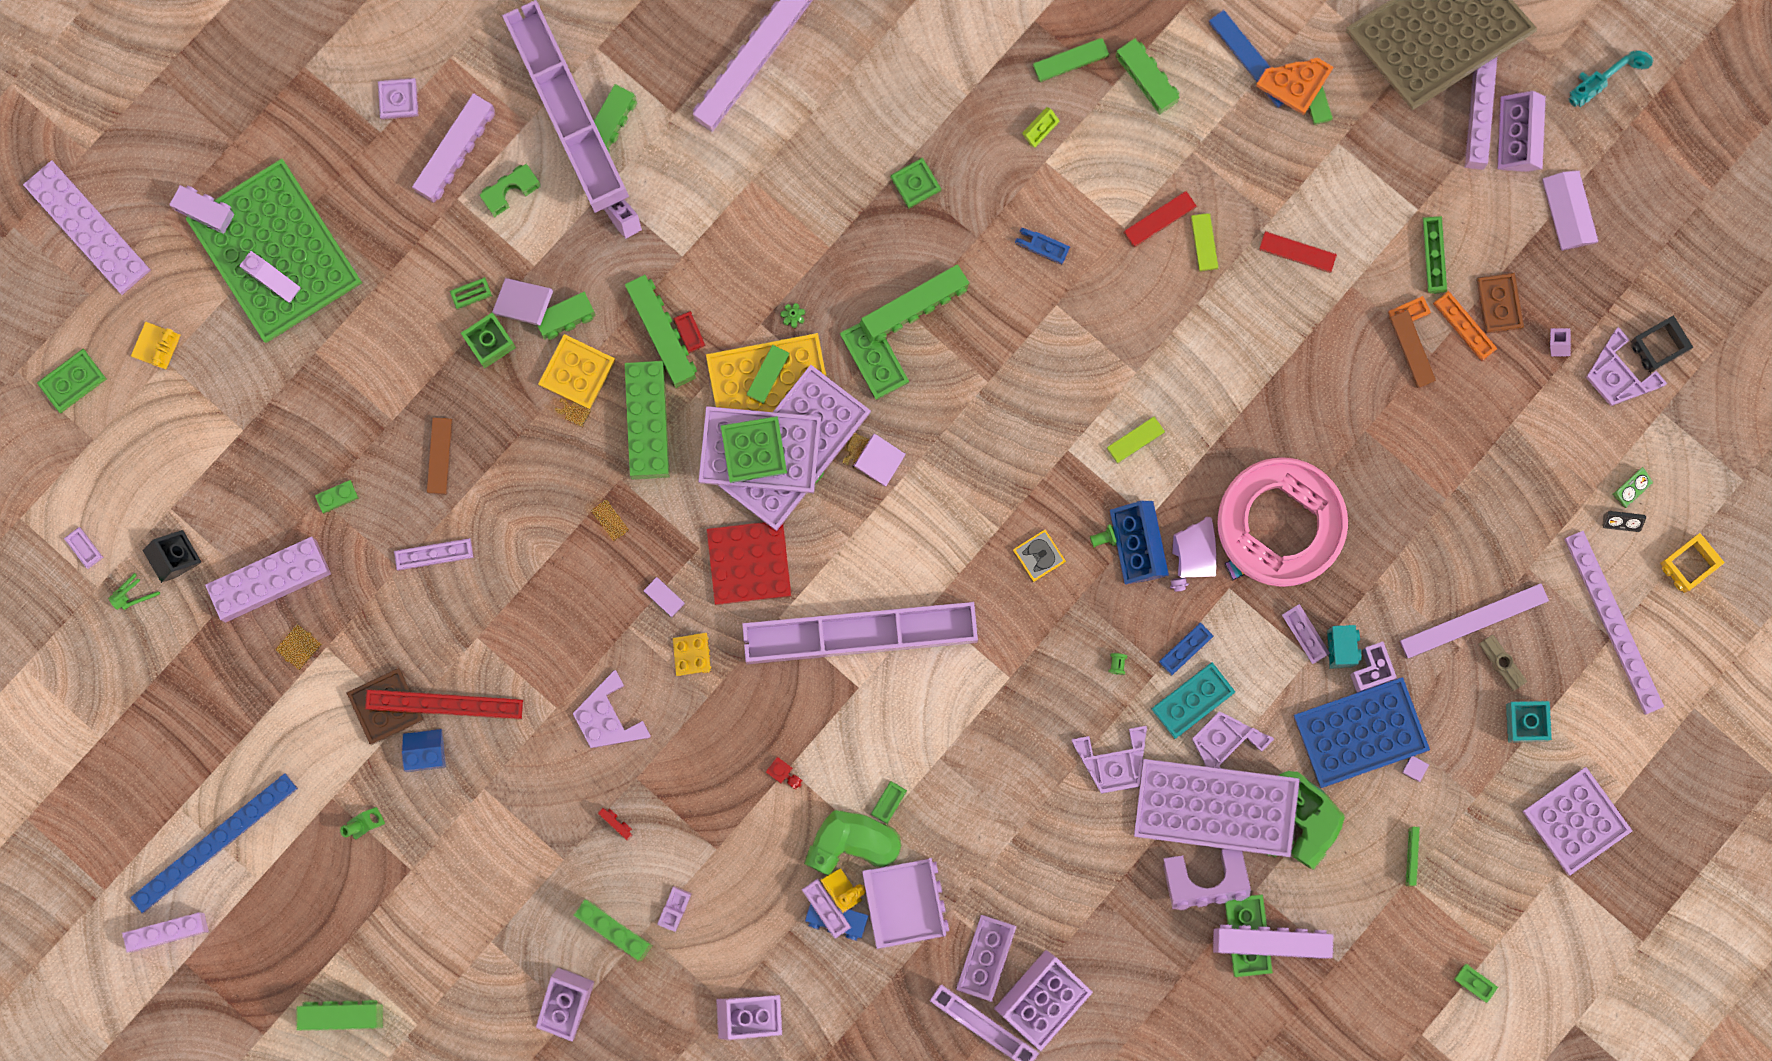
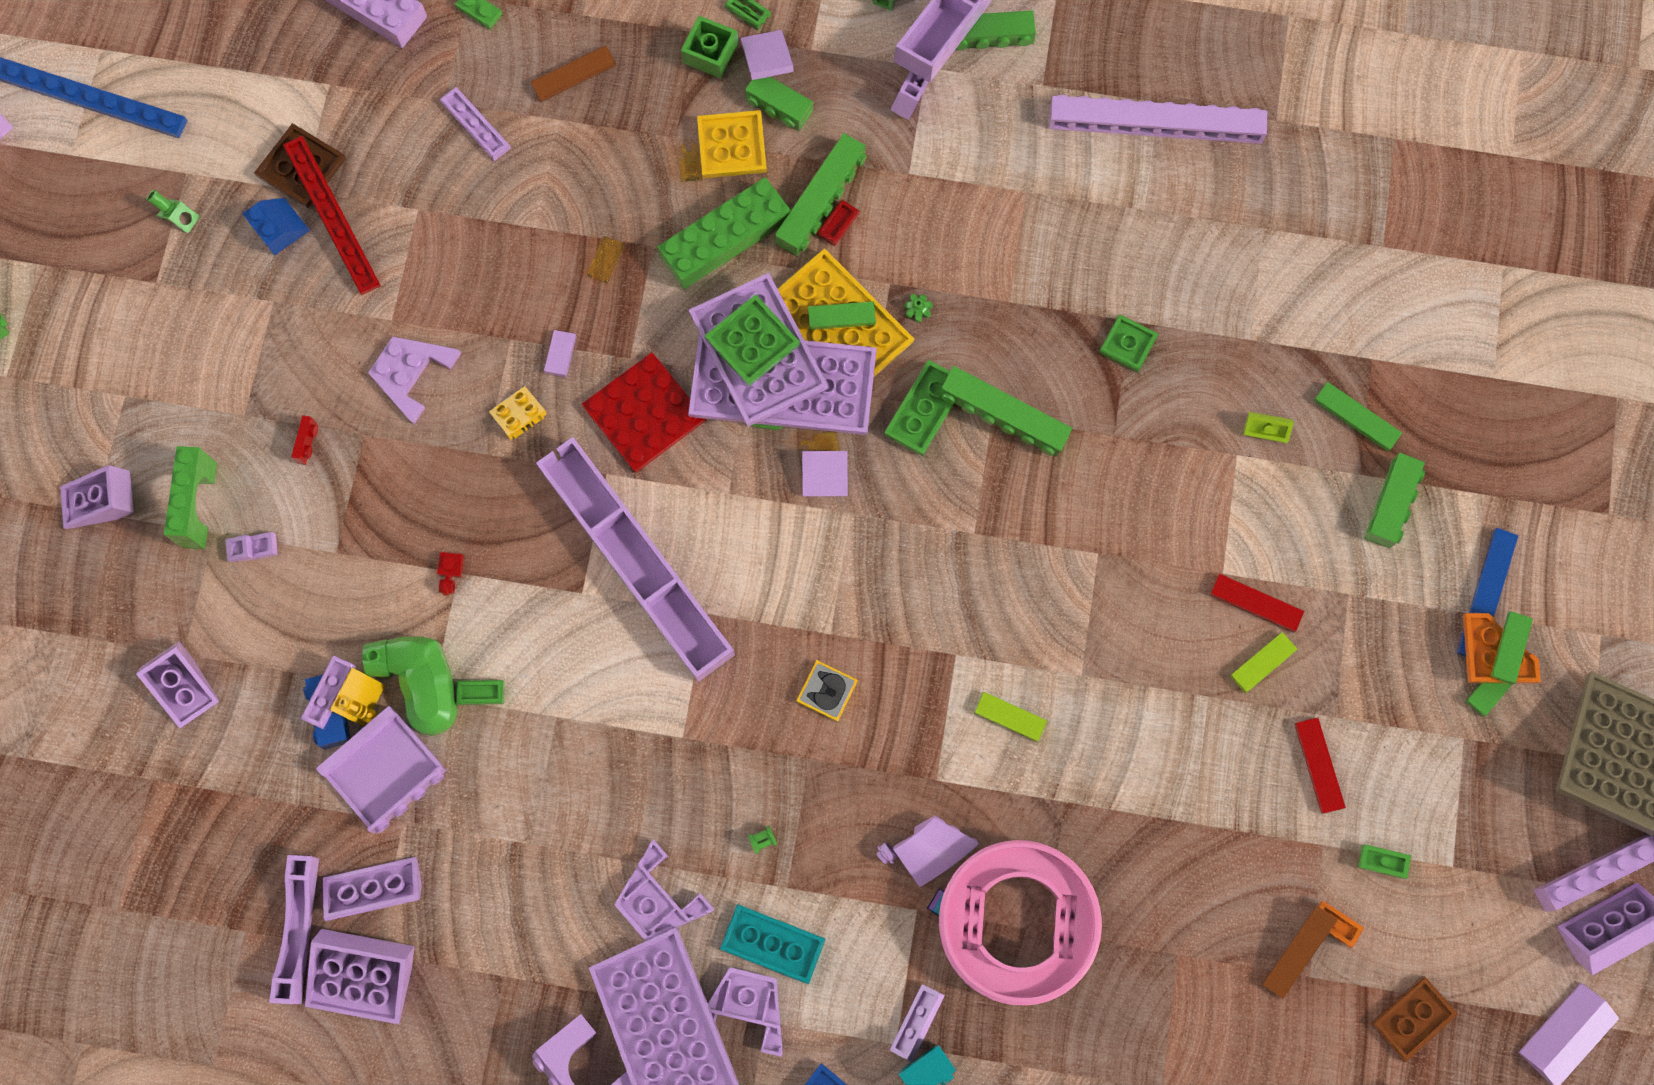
camera: 60 degrees right, 5 degrees down
clear yellow piece [275,624,322,670] -> none
blue hinge [1015,228,1070,265] -> none
bright green bracket [1090,524,1117,548] -> none
blue slope [1110,500,1169,585] -> none
blue tile [1159,622,1214,676] -> none
bright green brick [1423,216,1447,294] -> none
orange tile [1433,291,1497,361] -> none
none -> bright green plate [1358,844,1411,879]
none -> bright green tile [1490,611,1533,685]

